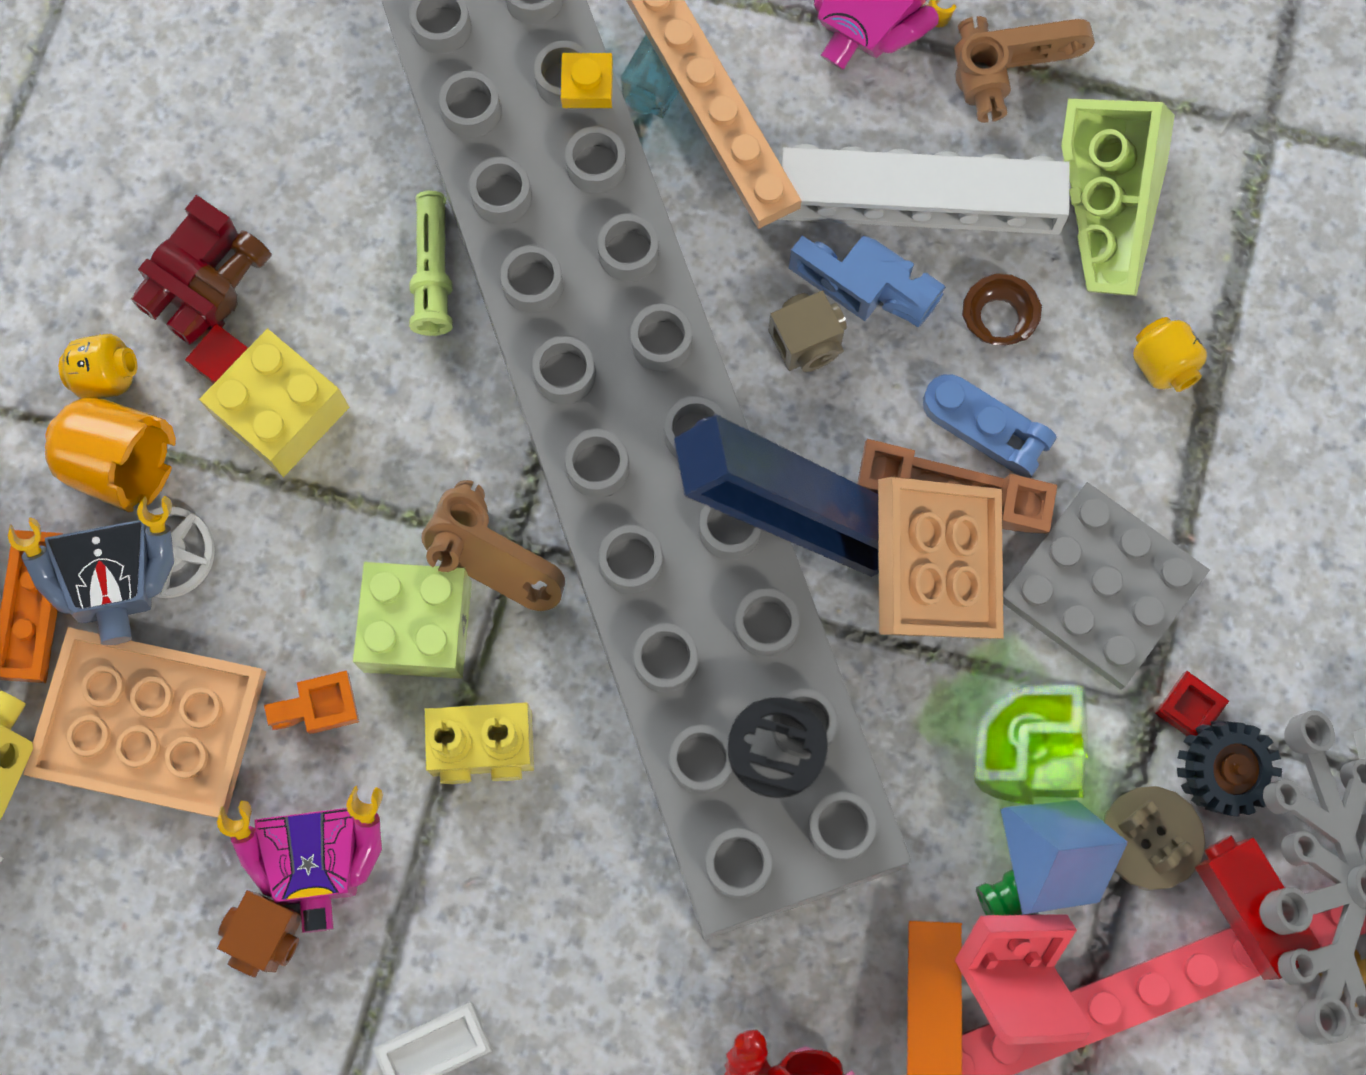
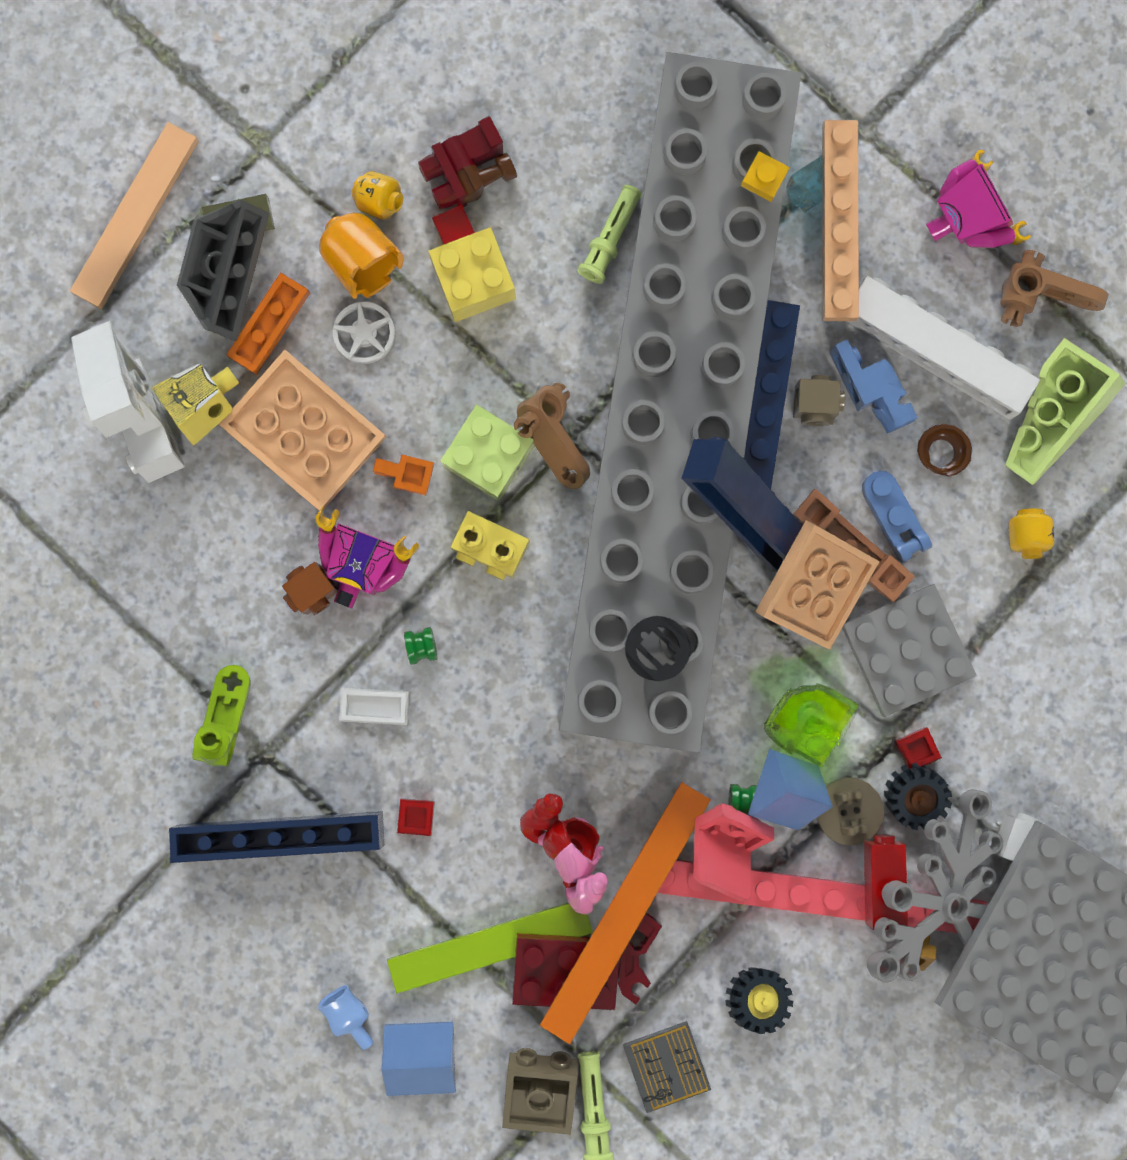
camera: 25 degrees right, 10 degrees up
torso [8,496,174,645] -> none
none -> green wheel [404,627,438,665]
none -> dark blue brick [744,300,800,490]

